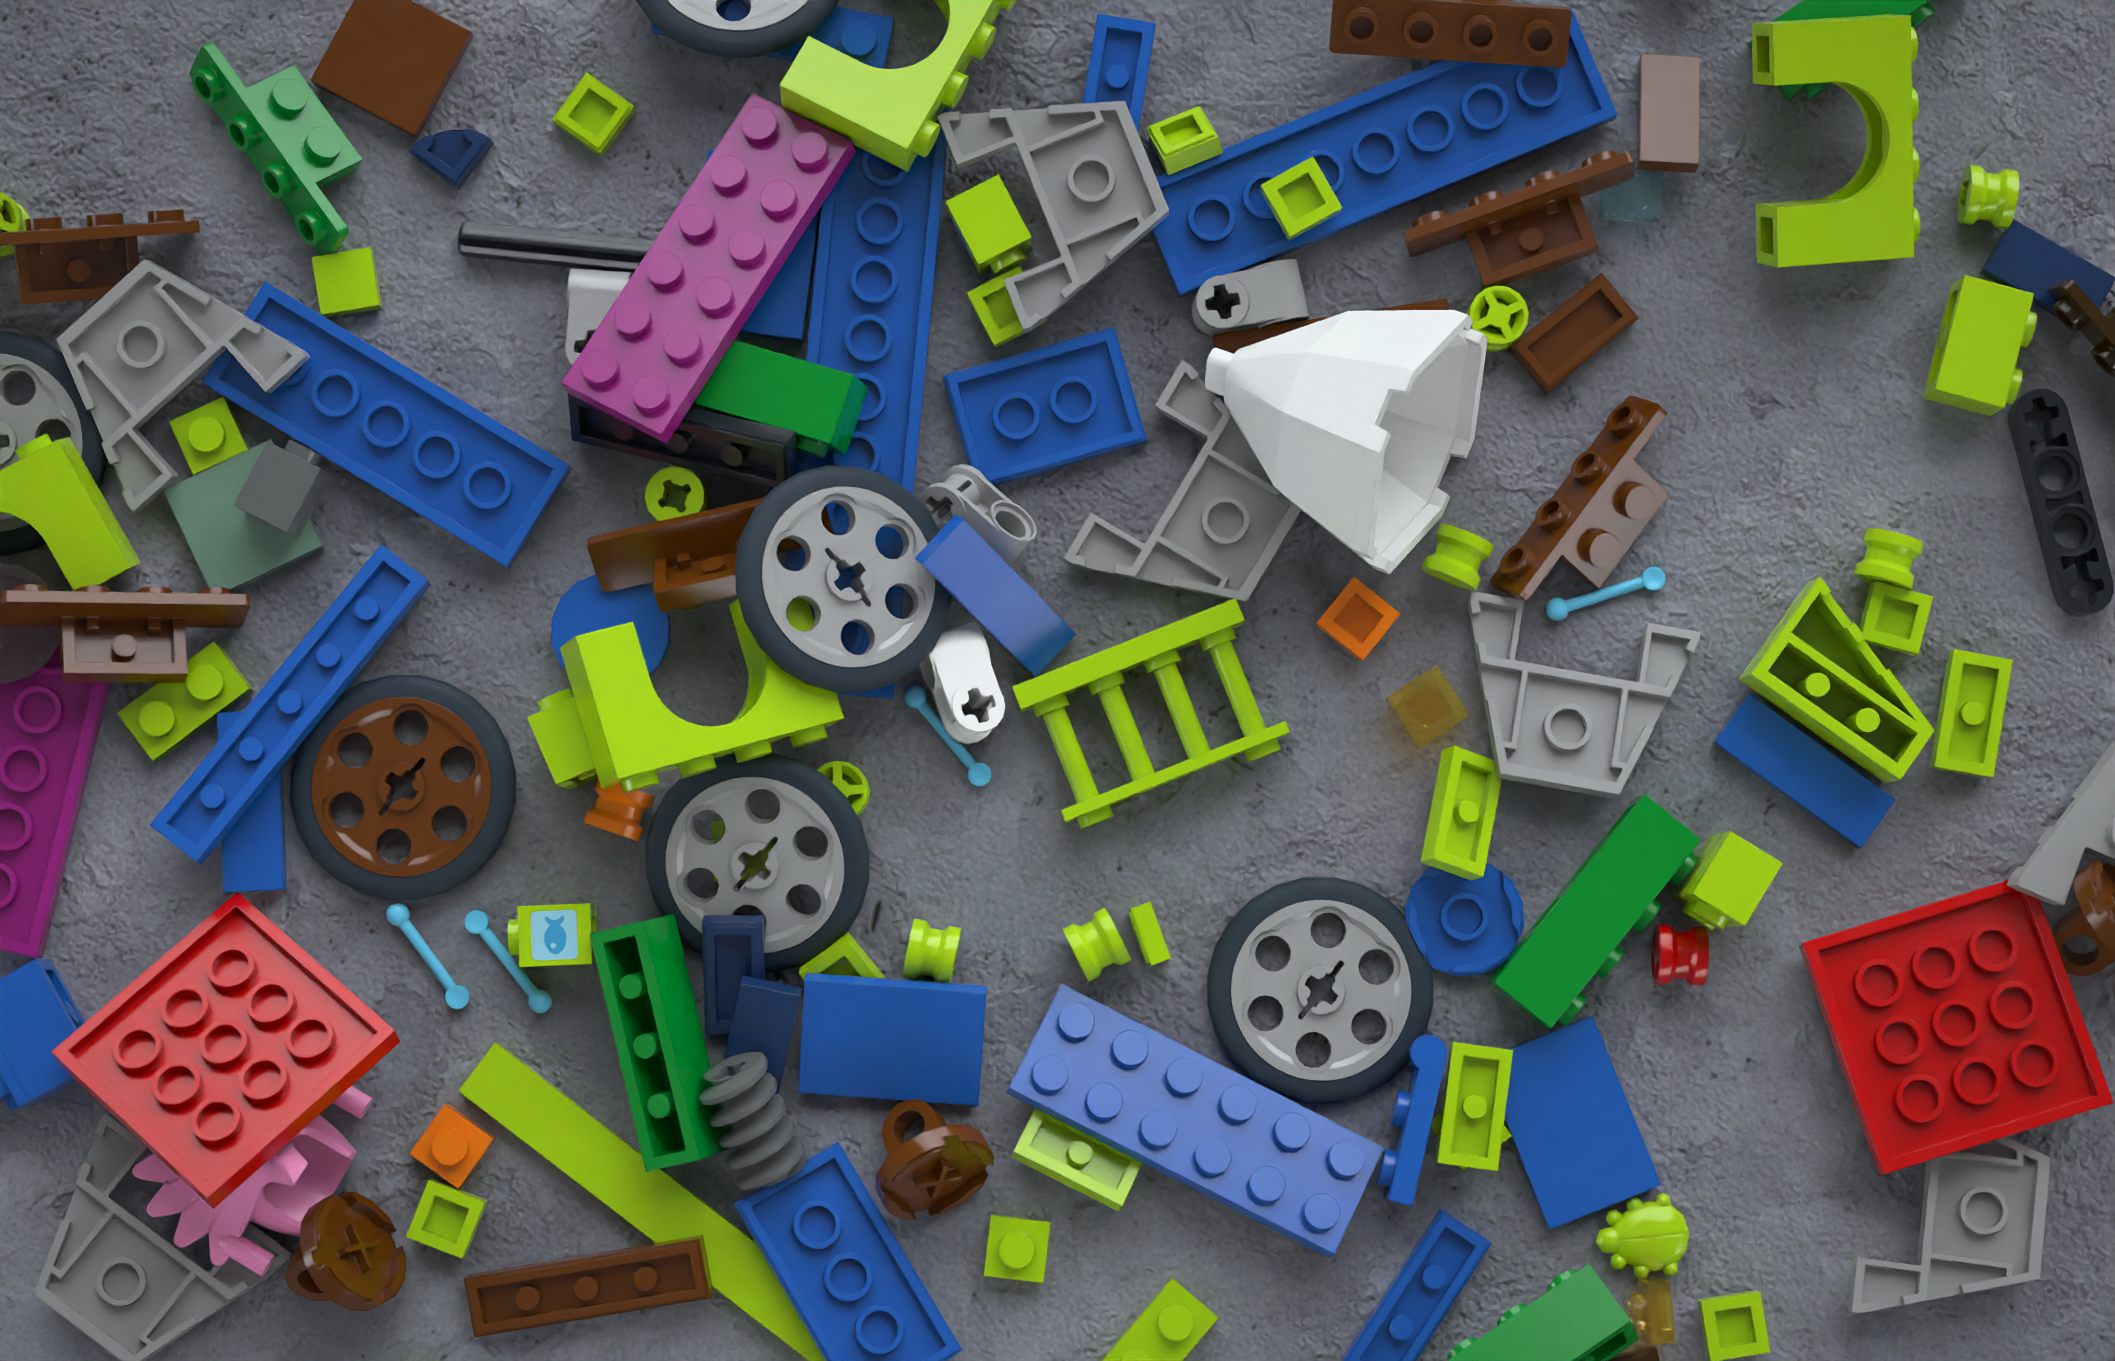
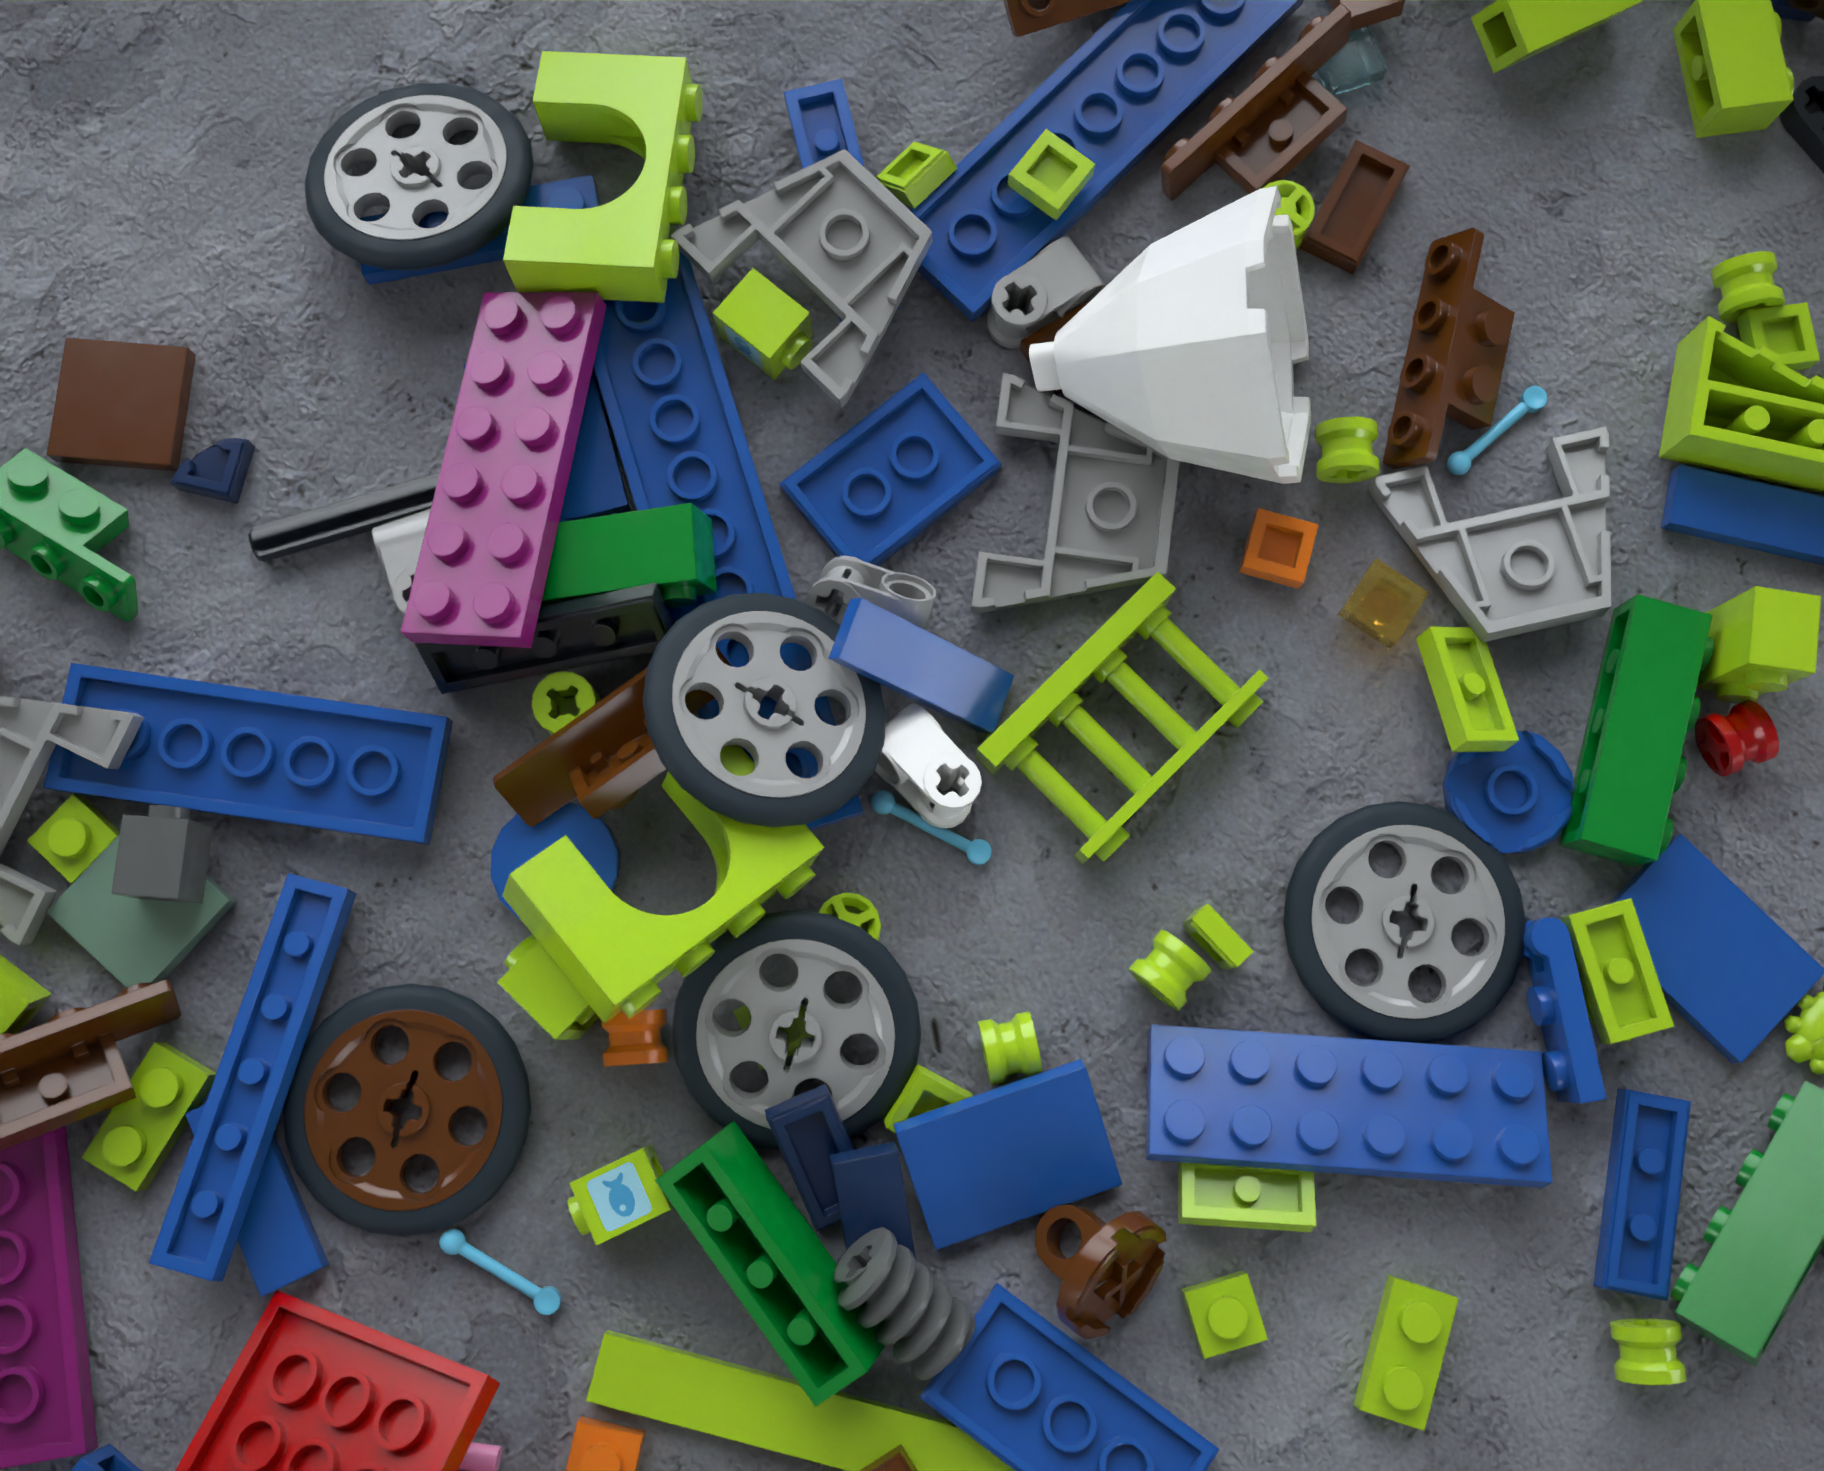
camera: 20 degrees left, 5 degrees down
lime tile [311,247,383,318] -> none
medium azure hinge [465,910,552,1013] -> none
lime tile [552,72,636,158] -> none
lime plate [967,265,1047,349] -> none

